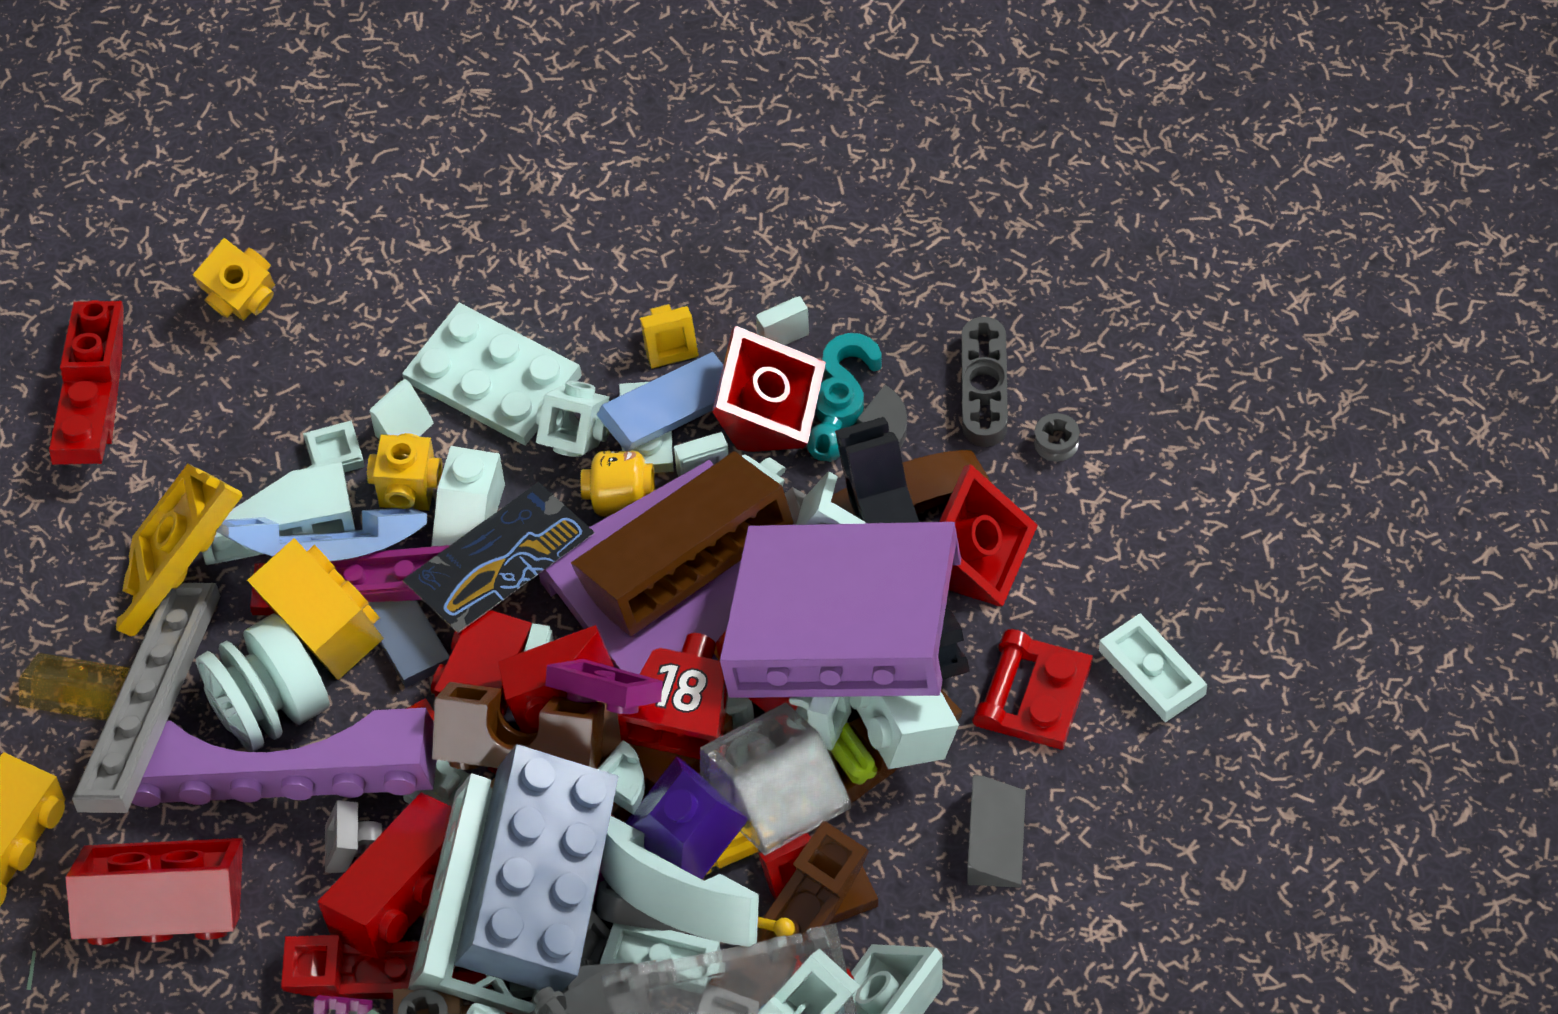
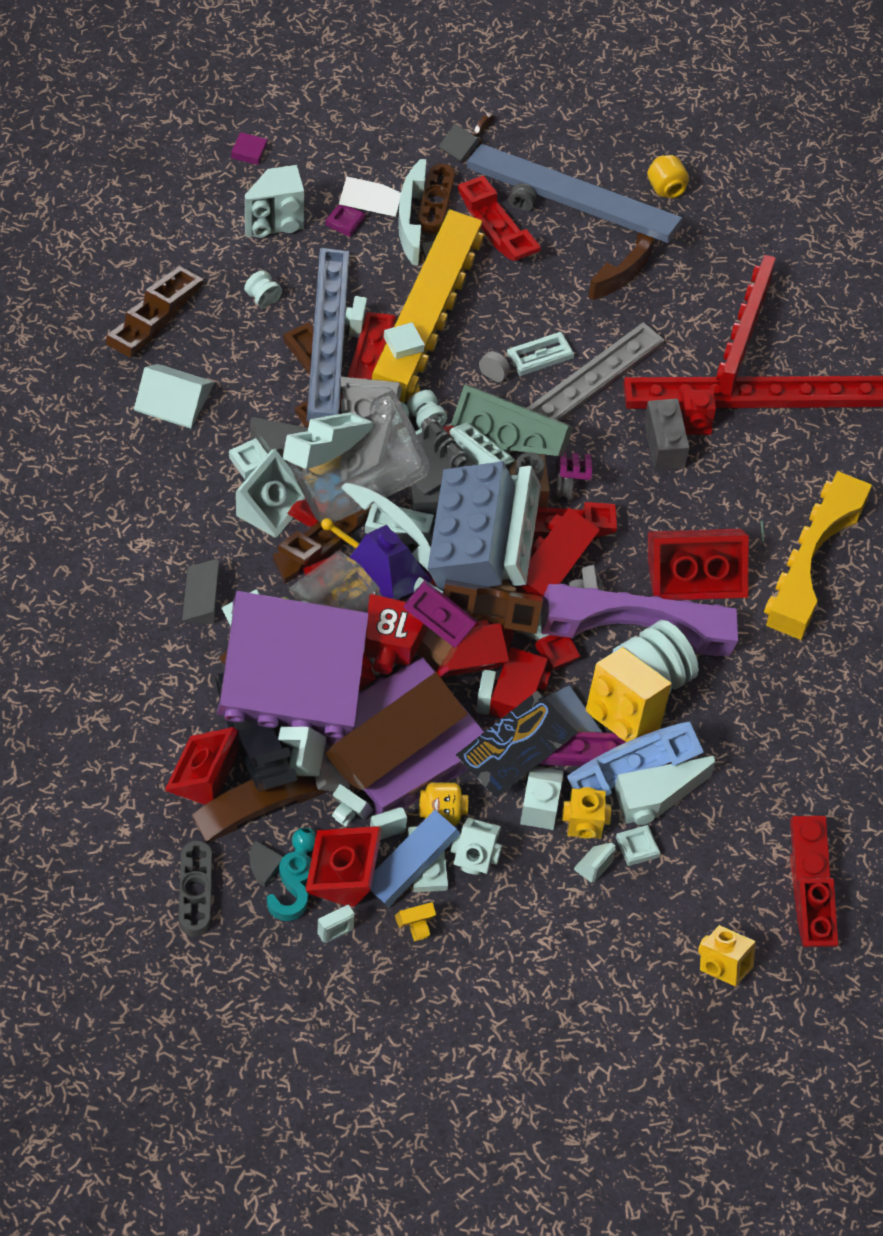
camera: 170 degrees right, 0 degrees up
clear yellow slope [19,653,130,721] -> none
light grey tile [72,583,221,813] -> none
yellow wing [116,463,242,637] -> none
light aqua plate [402,302,582,446] -> none
red plate [972,629,1093,750] -> none
dark grey bush [1034,413,1080,462] -> none
light aqua plate [1099,613,1207,722] -> none

